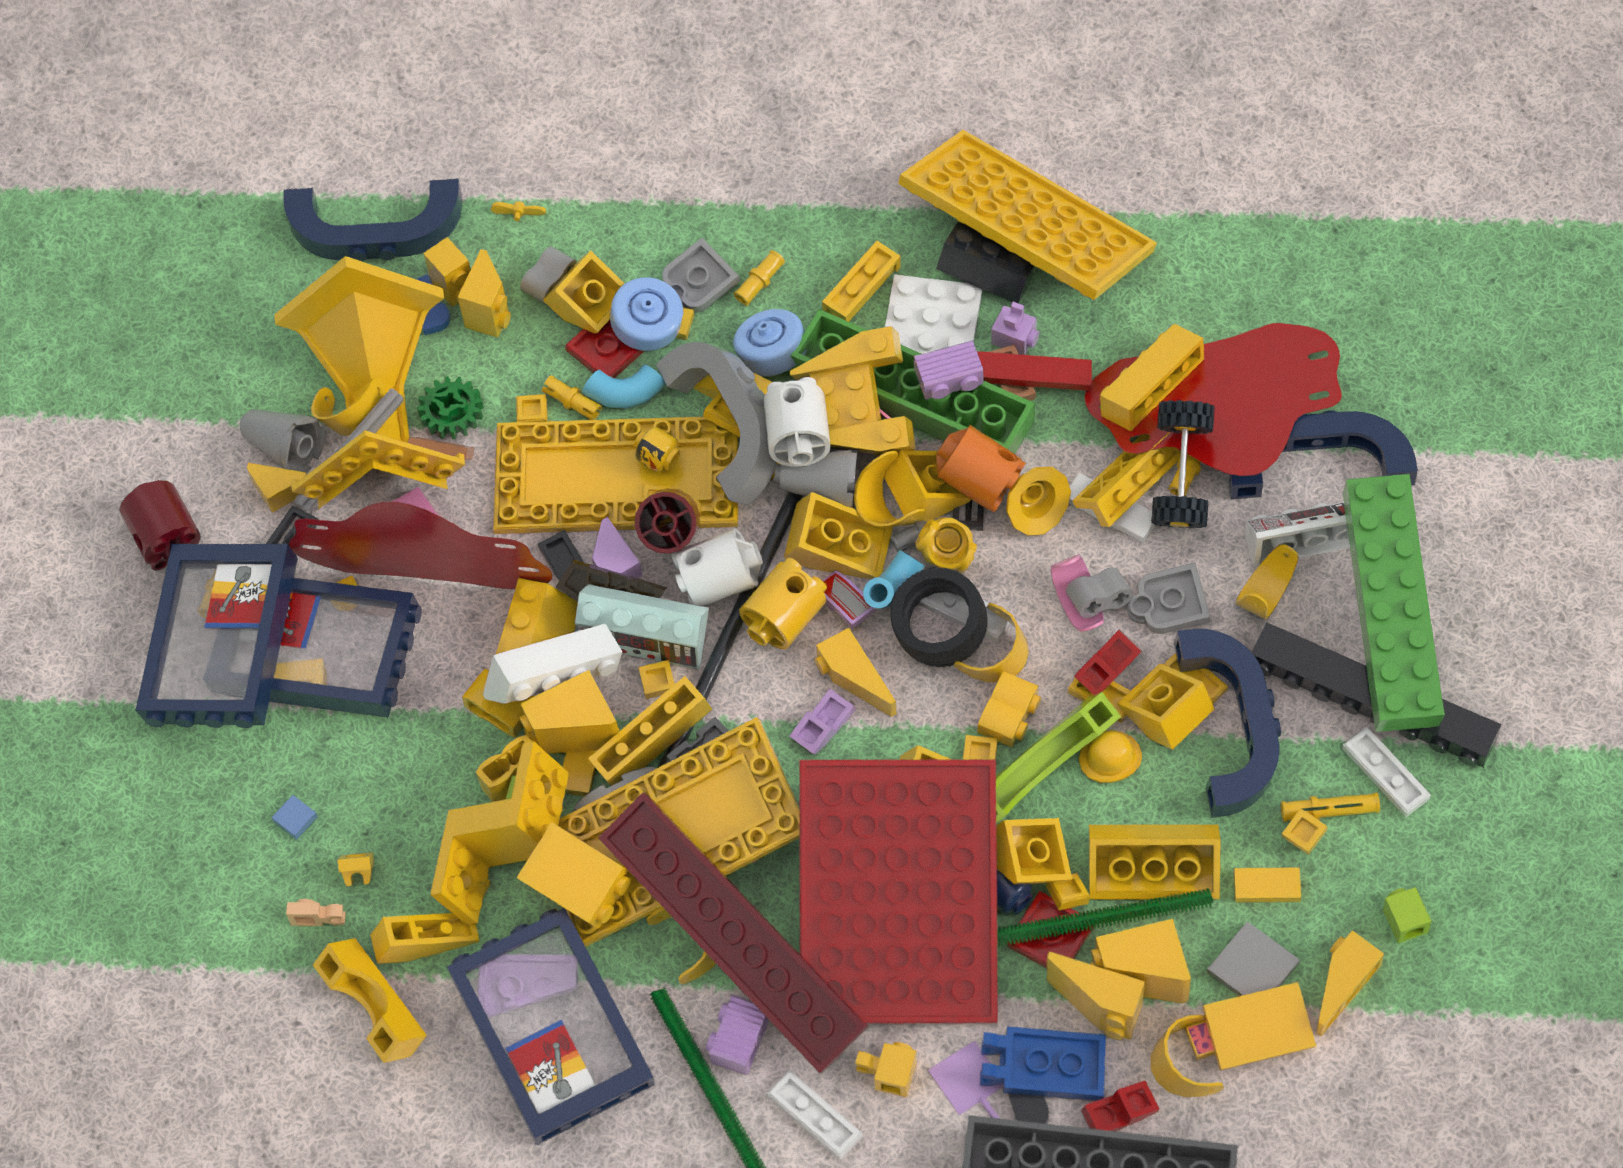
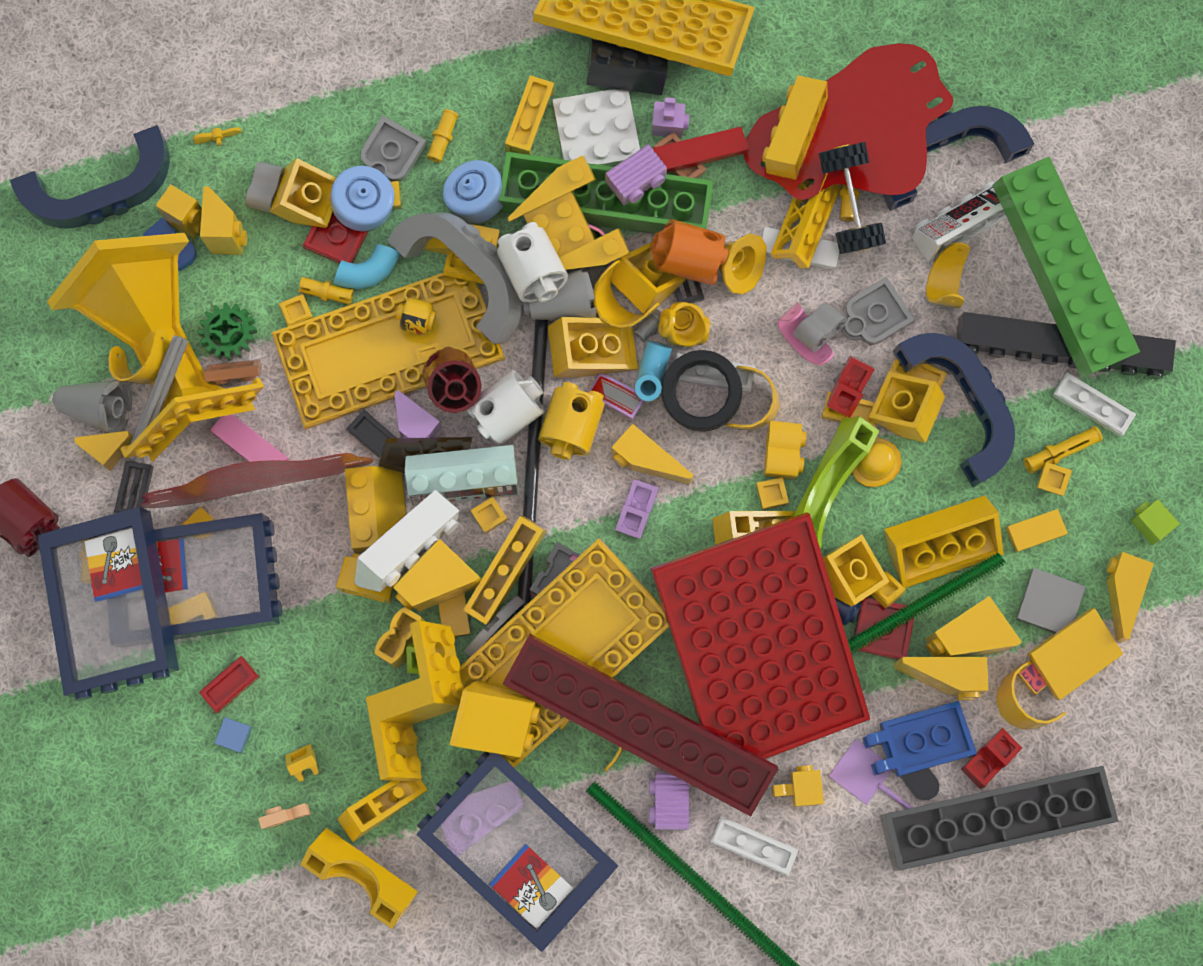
camera: 25 degrees left, 15 degrees up
none -> red tile [199,656,260,714]

